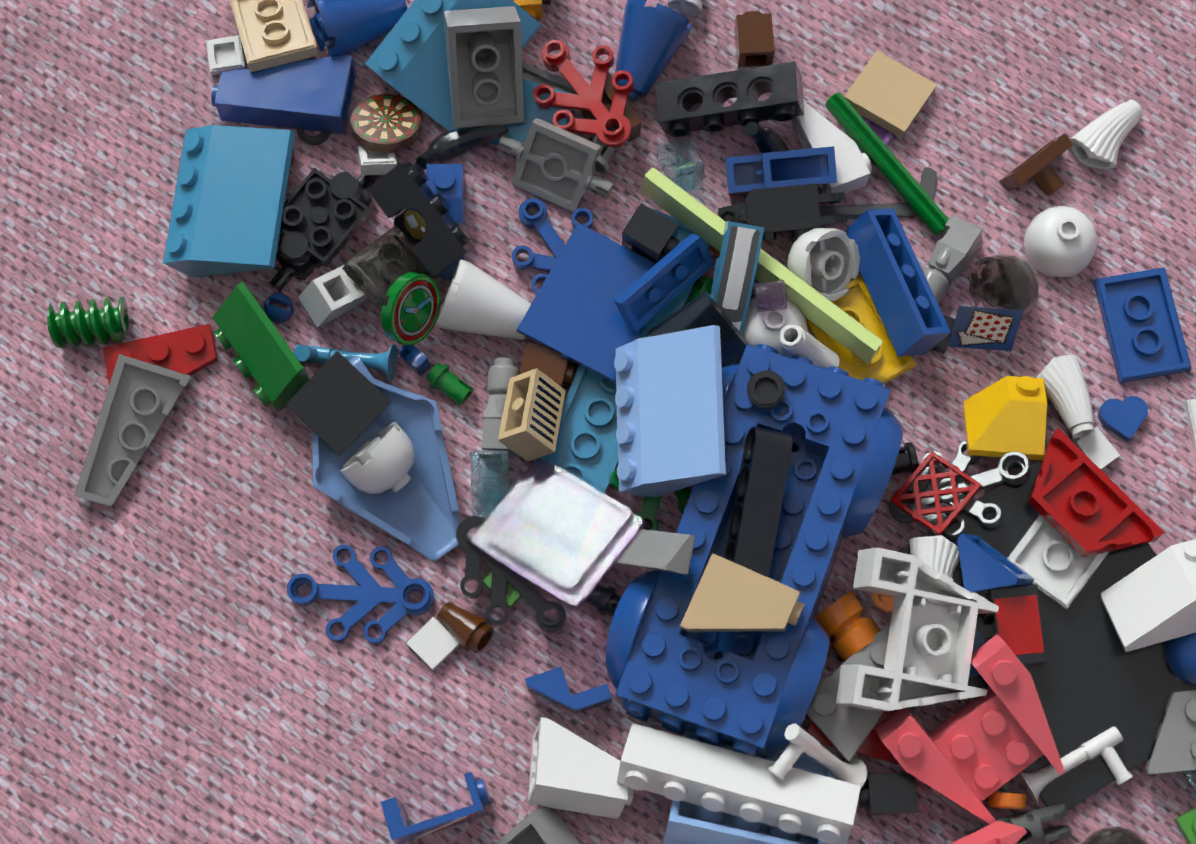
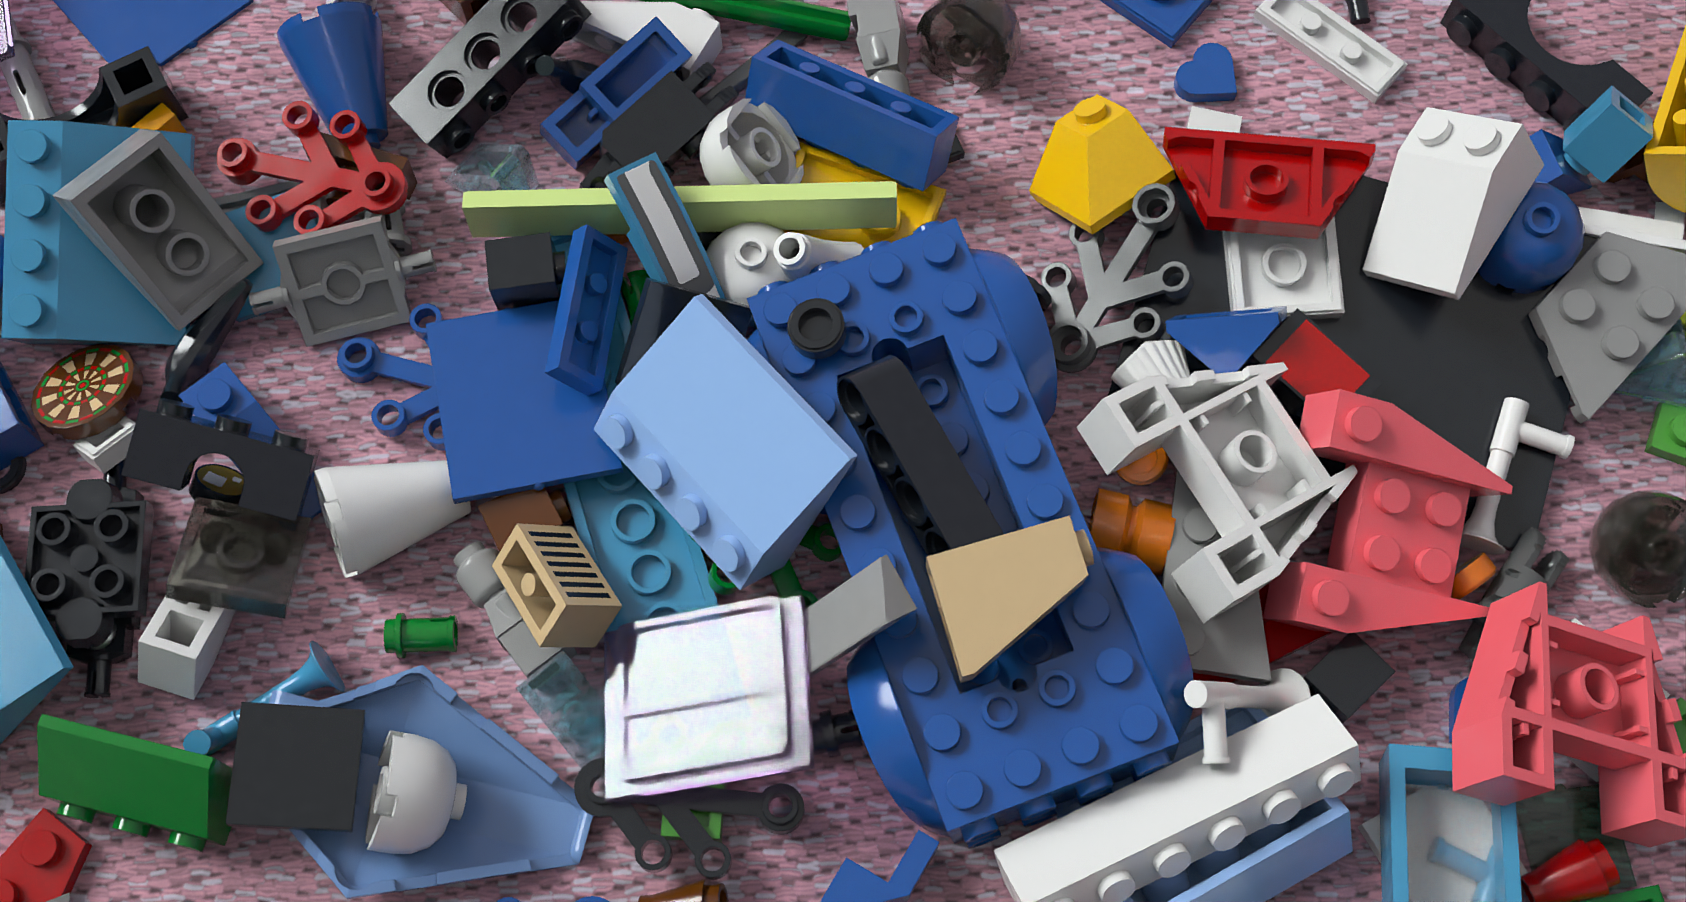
camera: 40 degrees left, 5 degrees down
blue hinge [264,293,294,323] -> none
tile [381,272,441,345] -> none
blue tile [398,345,431,376] -> none
clear purple hose [753,280,787,312] -> none
red window [890,451,982,536] -> none
sticker [948,306,1023,351] -> none
white piece [1036,355,1094,439] -> none

